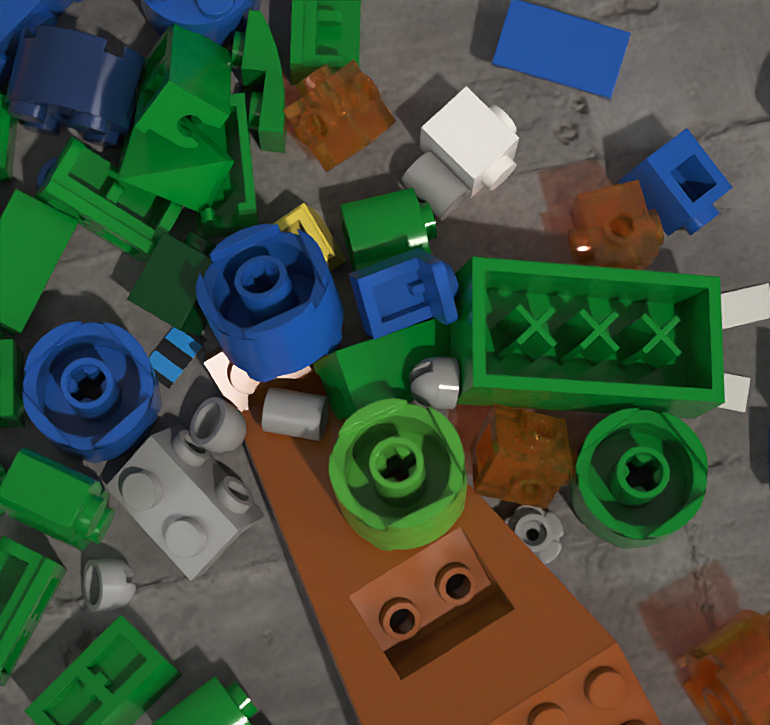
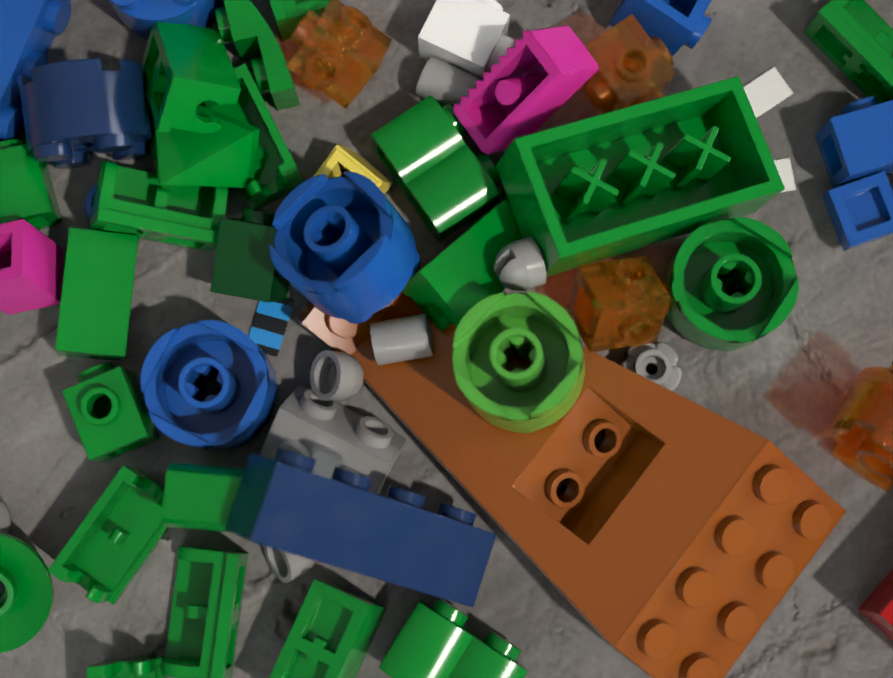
camera: 15 degrees left, 5 degrees up
blue bracket [348,247,460,339] -> none
none -> dark blue brick [224,448,496,607]
none -> dark pink brick [453,25,599,155]

